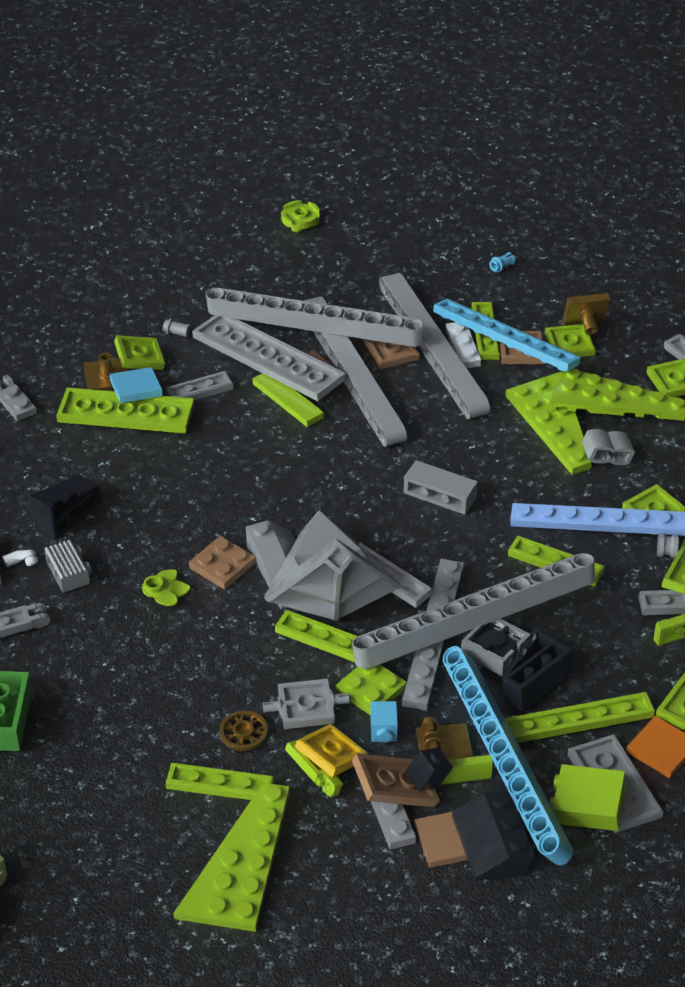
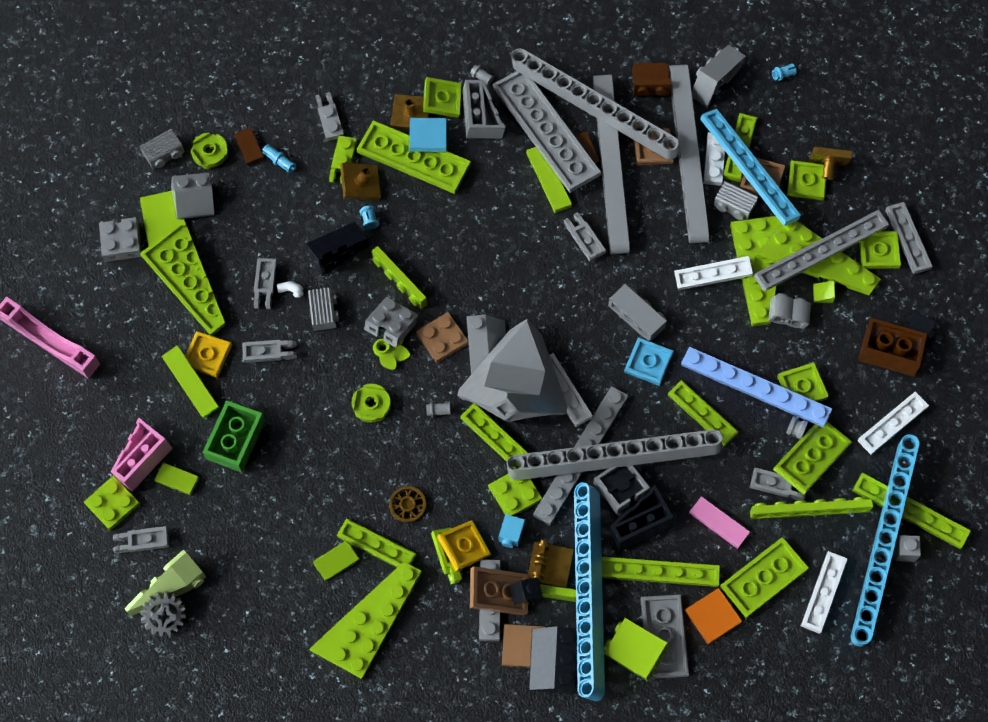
camera: 20 degrees right, 25 degrees up
light grey tile [165,371,233,400] -> none
light grey plate [262,679,350,729] -> none
none -> lime slope [313,541,360,581]
none -> lime hinge [329,136,357,184]
none -> pearl gold tile [340,163,381,201]
none -> lime plate [352,384,391,423]
none -> medium azure bush [359,206,379,230]
none -> light grey piece [364,297,418,348]
none -> lime plate [372,246,427,309]
none -> light grey pin [426,402,450,418]
none -> light grey wedge [462,80,505,139]
none -> light grey hinge [564,213,606,262]
none -> medium azure tile [624,337,674,386]
none -> reddish brown bracket [632,63,671,96]
none -> white plate [674,256,753,291]
none -> bright pink tile [689,496,750,549]
none -> light grey wedge [691,45,746,107]
none -> light grey brick [714,181,758,220]
none -> light grey plate [754,210,889,292]
none -> lime slope [813,281,835,303]

